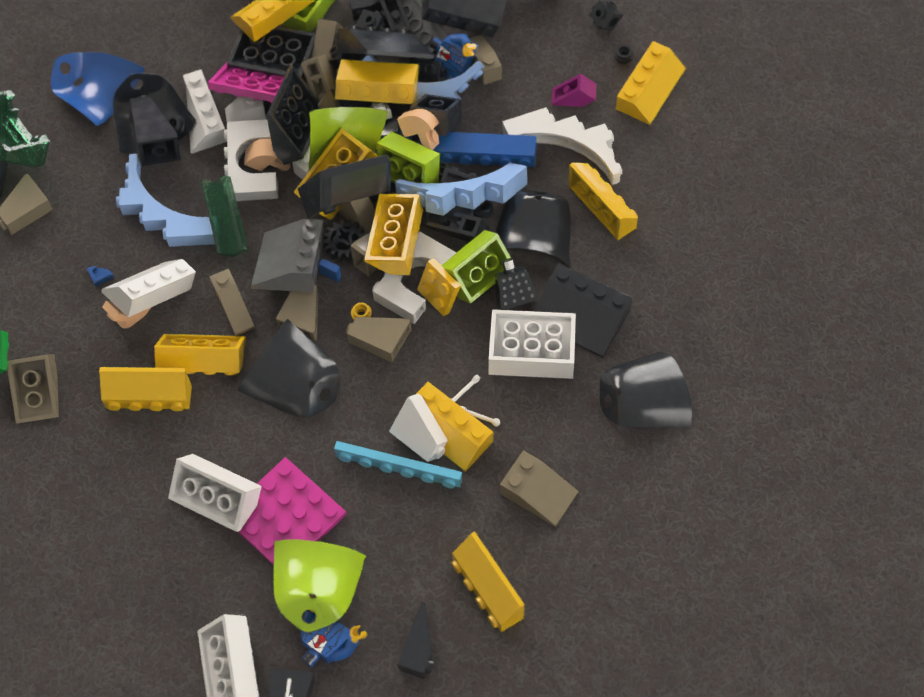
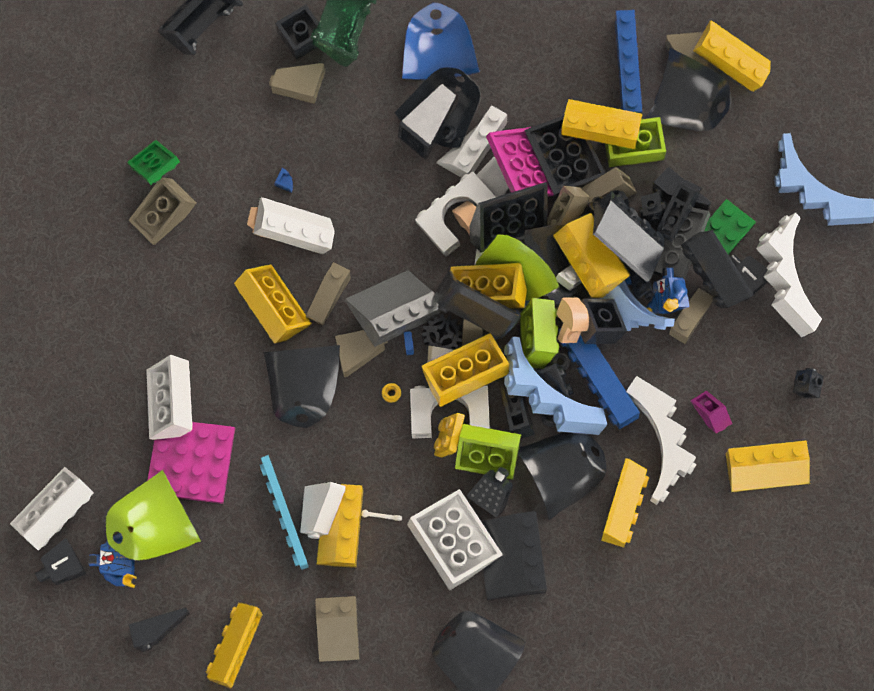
camera: 55 degrees right, 10 degrees up
yellow slope [99,367,192,411] -> none
light blue arch [116,154,218,247] -> none
clear green panel [201,175,248,258] -> none
dark tan slope [346,317,412,362] -> none
white hinge [460,406,500,427] -> none
black plate [614,45,634,63] -> none

